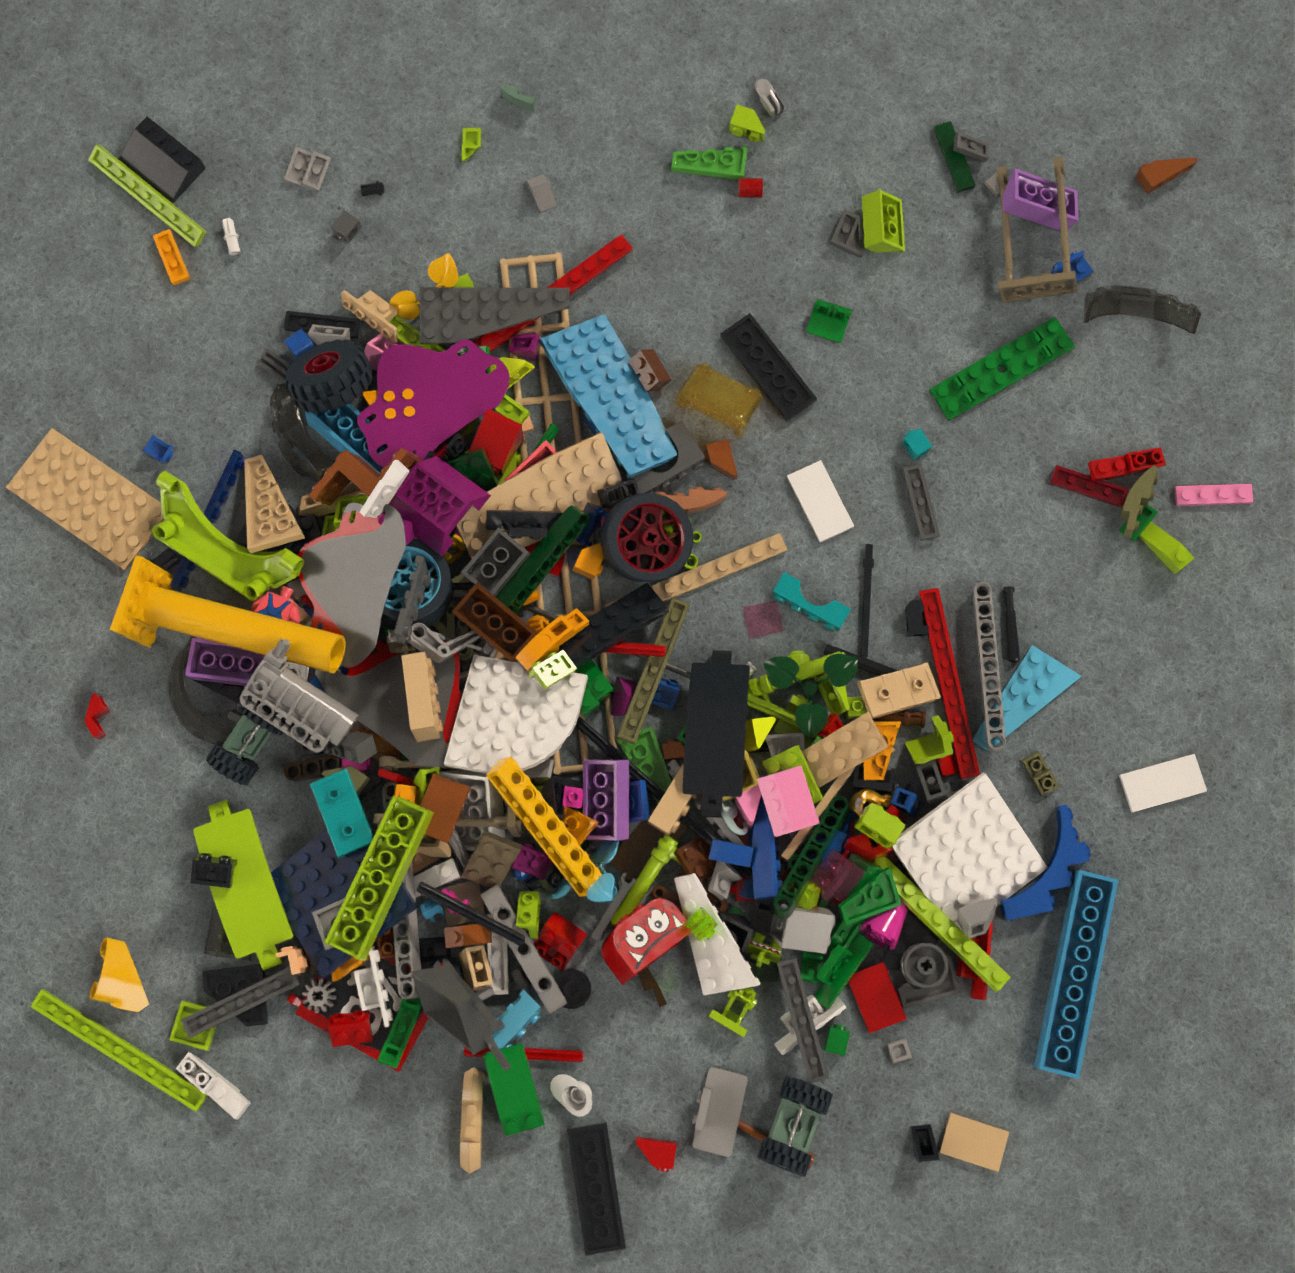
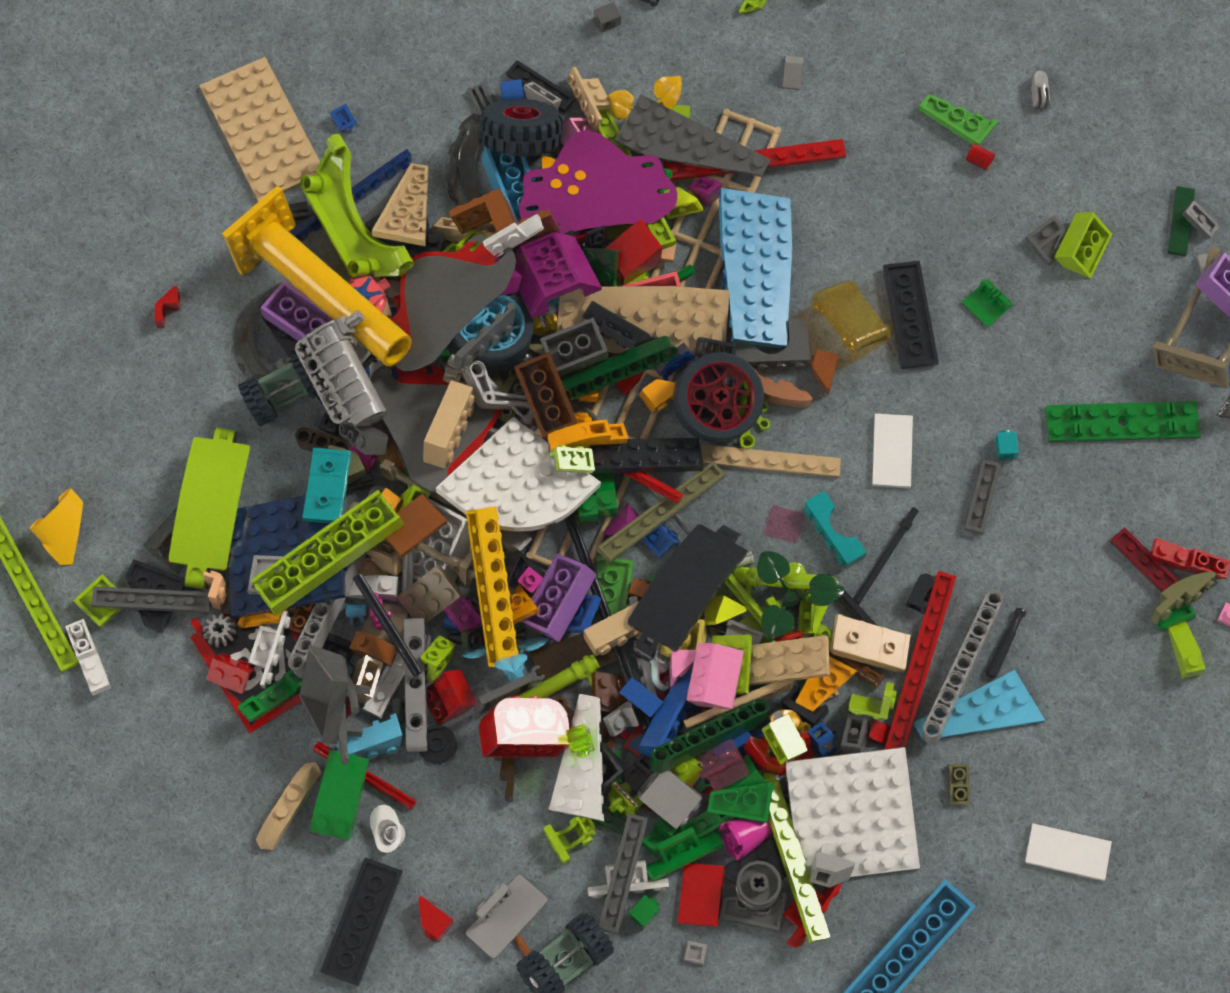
camera: 25 degrees right, 10 degrees down
black bracket [190,853,237,888] -> none
red tile [378,768,419,788] -> none
reddish brown piece [629,349,671,392] -> none
lime slope [729,104,765,142] -> none
blue arch [1000,804,1091,921] -> none

